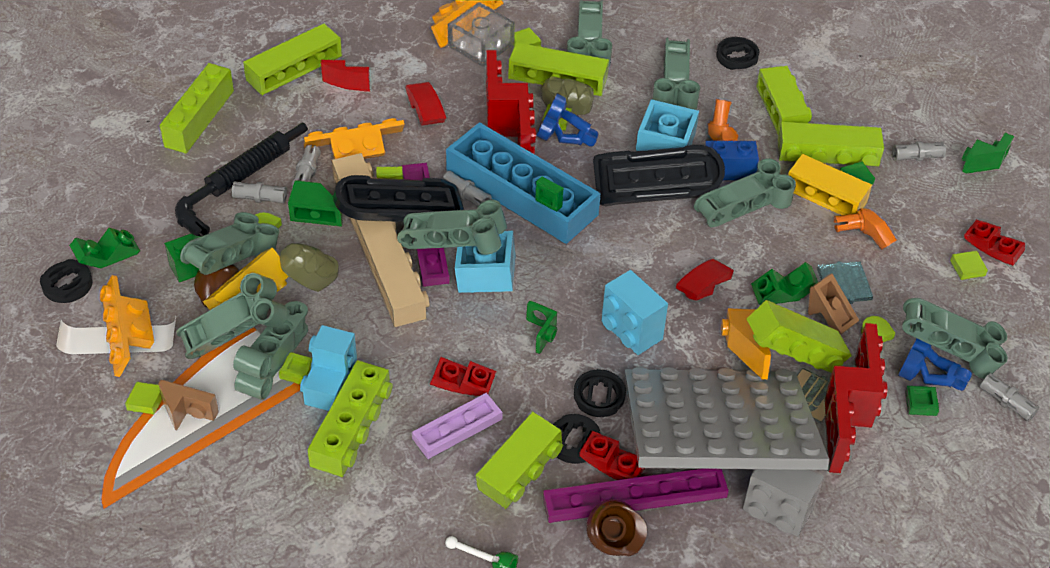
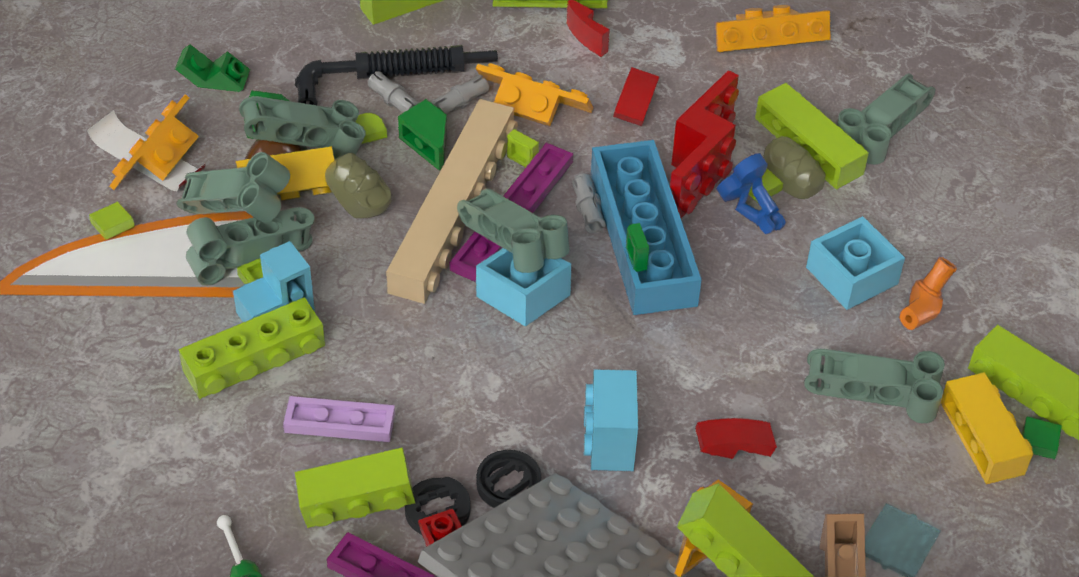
camera: 40 degrees right, 0 degrees up
black piece [40,259,93,303] -> none
medium nougat slope [158,380,219,431] -> none
black piece [333,175,464,222] -> none
red slope [430,357,497,396] -> none
clear brick [448,2,515,67] -> none
lime tile [509,27,541,47] -> none
green bracket [526,301,557,354] -> none
black piece [593,145,725,207] -> none
sand green piece [652,38,700,110] -> none
blue hinge [705,141,759,180] -> none
black piece [716,37,759,70] -> none
green slope [751,262,818,305] -> none
lime brick [756,66,812,135] -> none
orange arm [834,208,897,250] -> none

